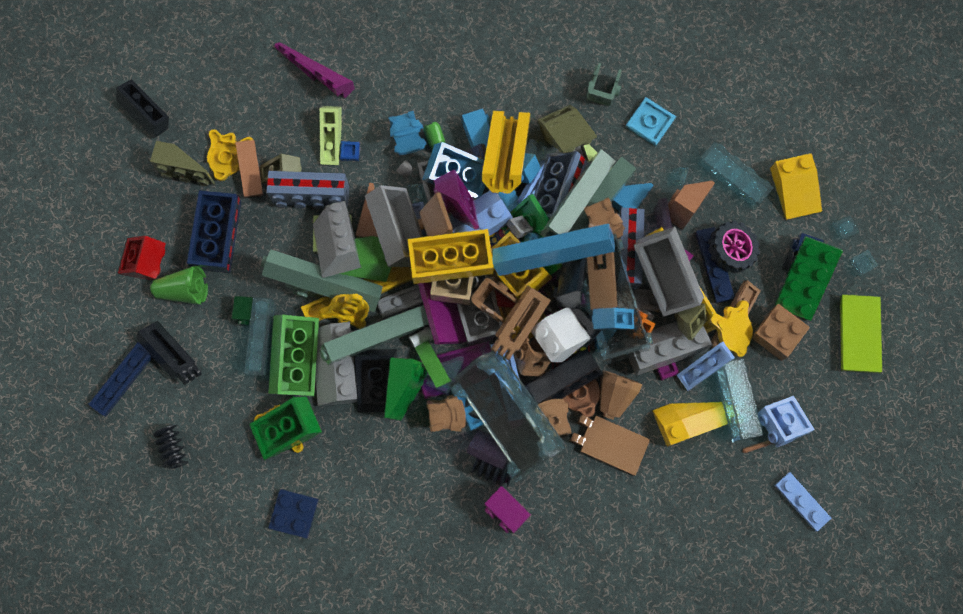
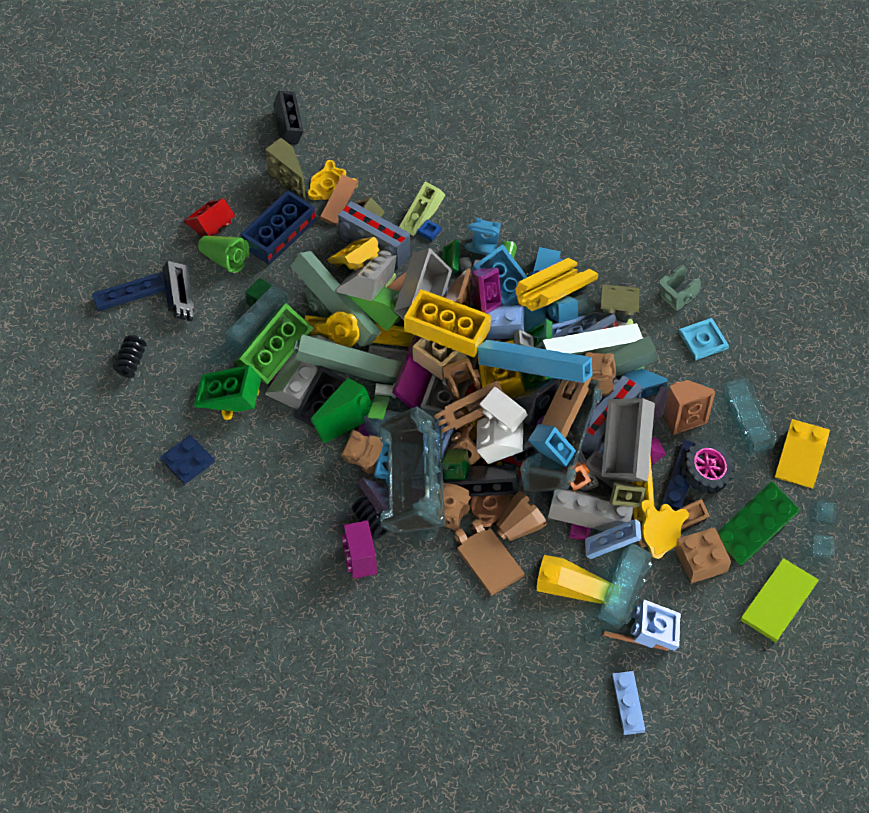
camera: 35 degrees right, 20 degrees down
magenta wedge [274,42,355,98] -> none
none -> yellow slope [327,237,379,271]
none -> green tile [442,240,460,275]
none -> dark green brick [442,449,470,480]
none -> white brick [480,387,527,433]

